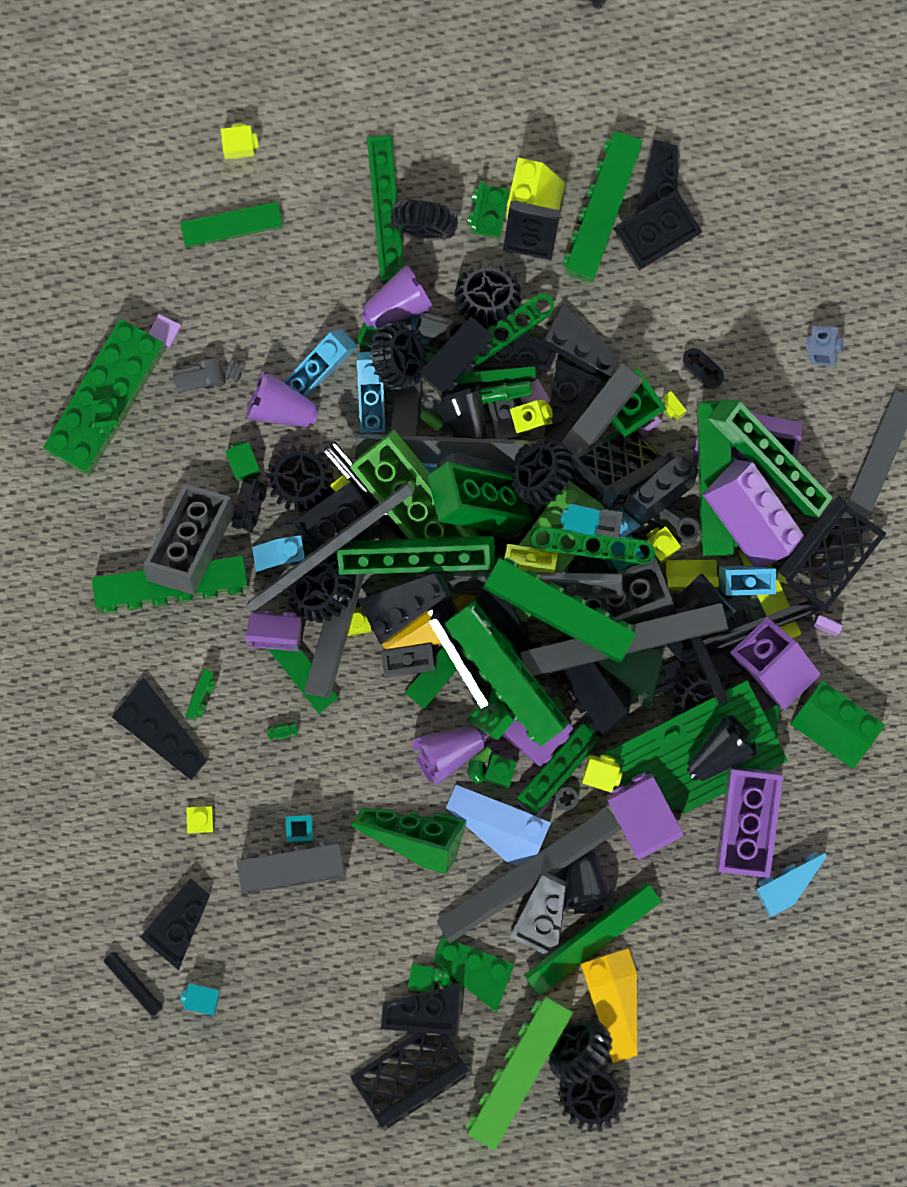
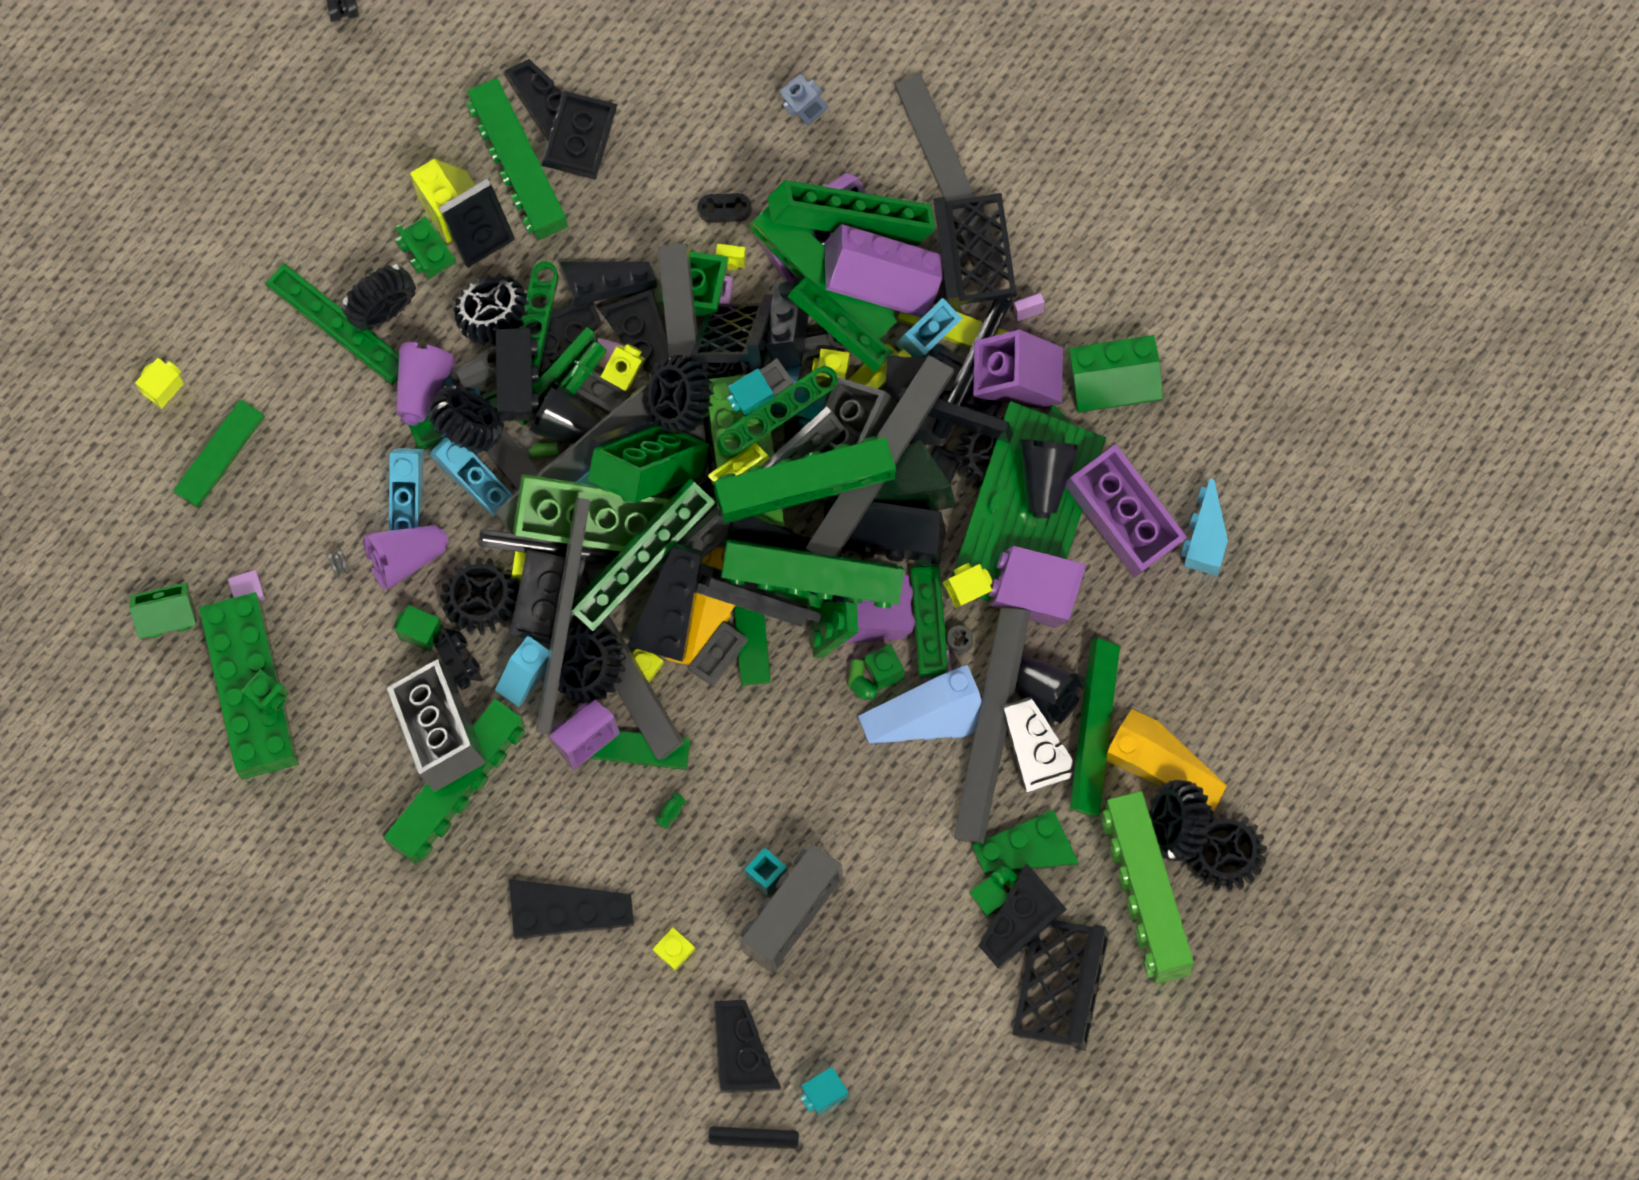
camera: 40 degrees left, 10 degrees down
dark grey piece [173,358,226,394] -> none
green plate [185,669,217,722] -> none
green wedge [352,807,467,874] -> none
medium lavender cone [412,725,486,786] -> none
none -> green brick [129,582,196,638]
none -> green plate [788,276,893,373]

